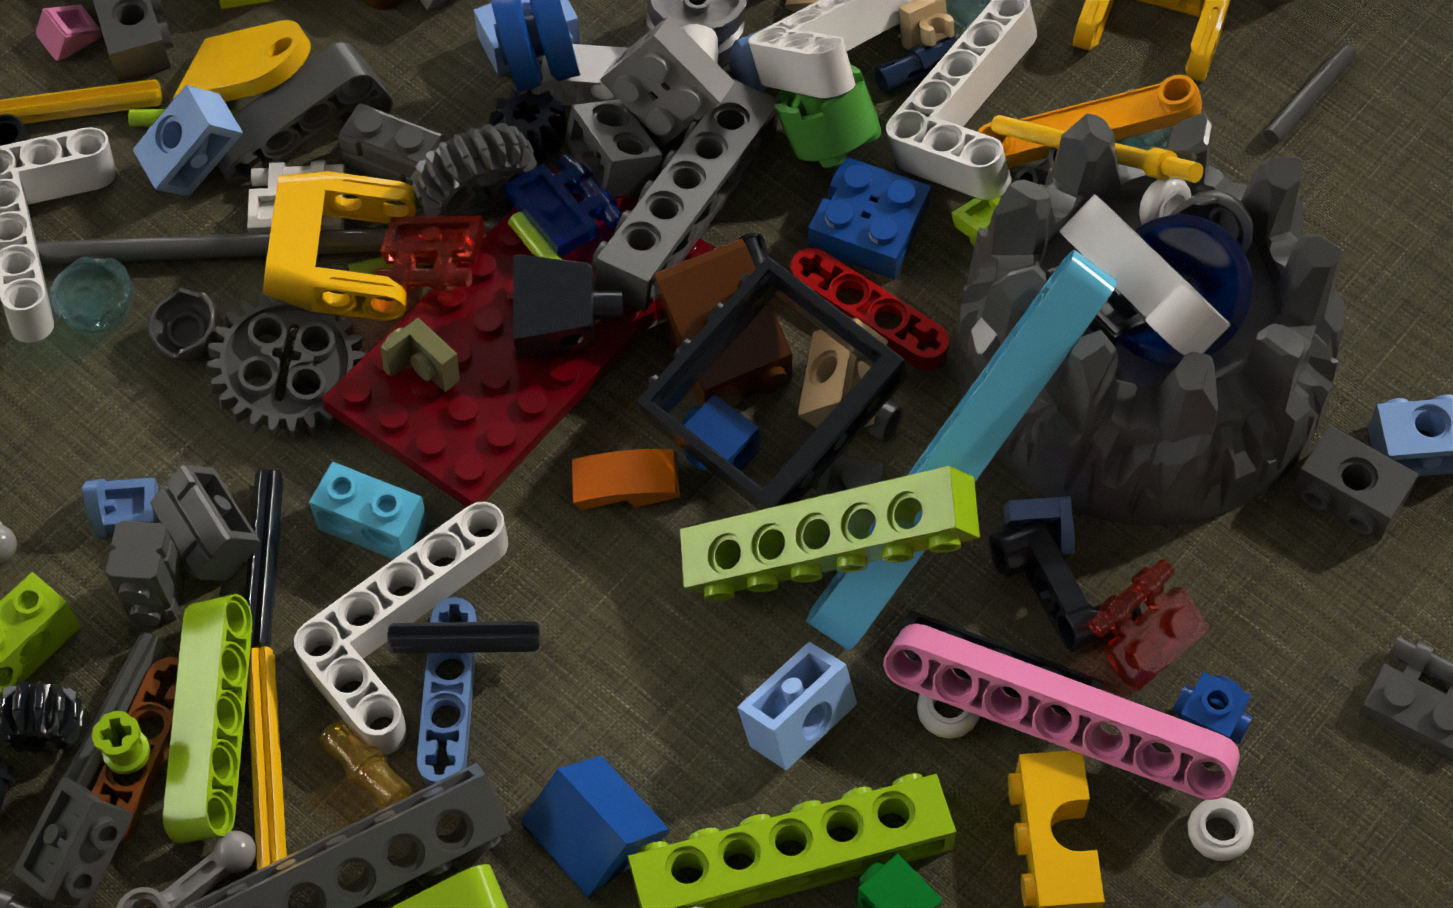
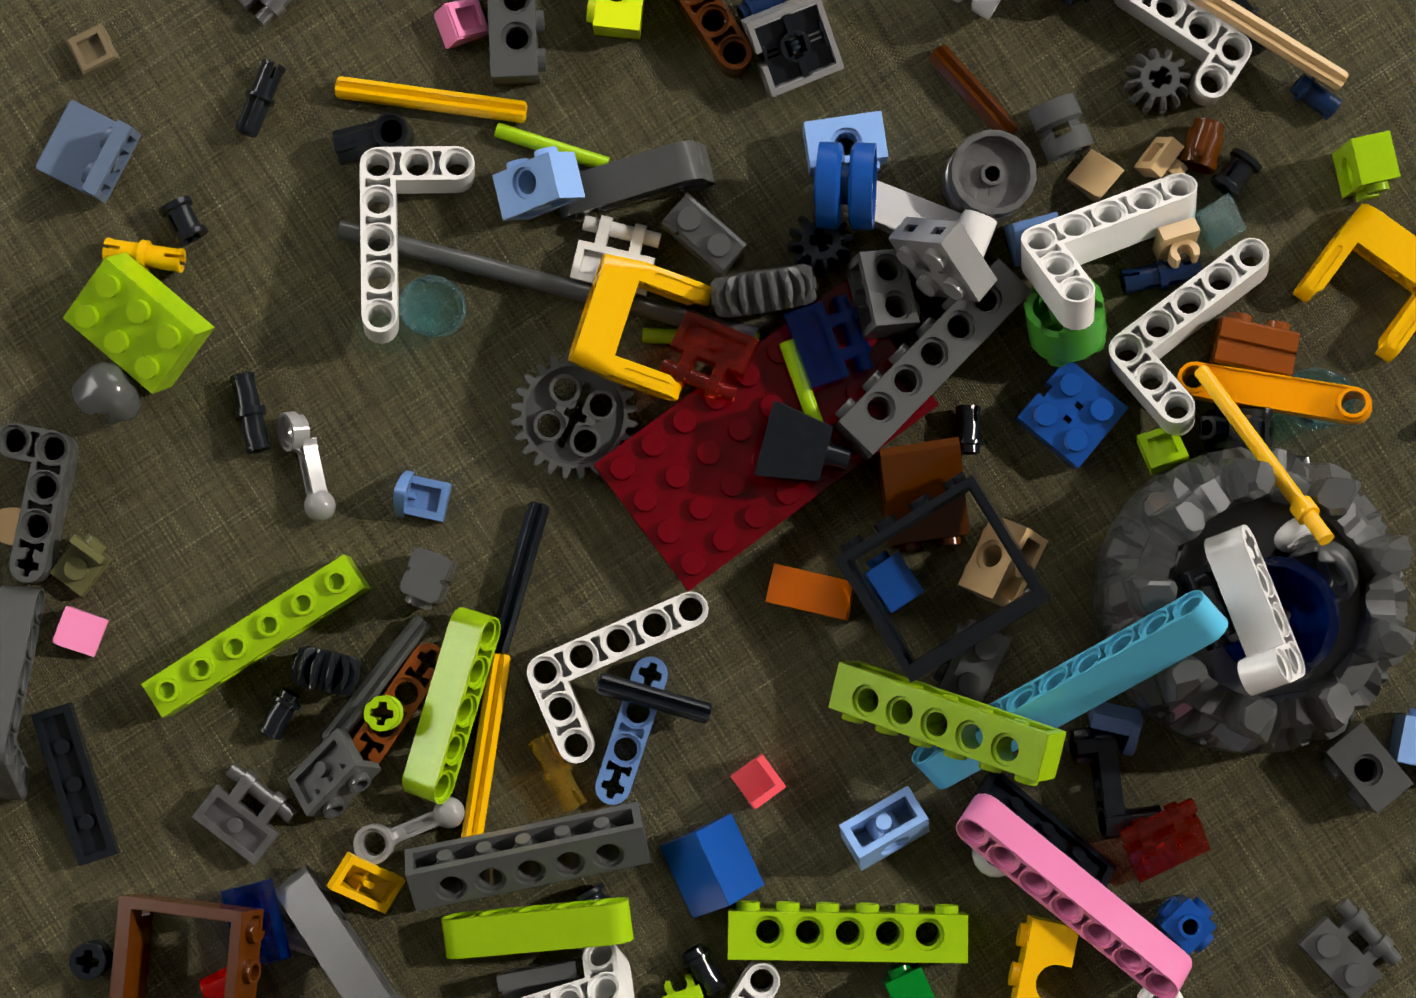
camera: 10 degrees right, 25 degrees up
dark grey hair [148,288,222,362] -> none
dark grey brick [150,464,261,581] -> none
yellow tile [173,20,311,102] -> none
medium azure brick [309,462,428,559] -> none
olive bracket [380,318,460,392] -> none
red beam [790,248,949,370] -> none
none -> coral panel [730,753,786,810]
none -> dark orange brick [1207,311,1300,376]

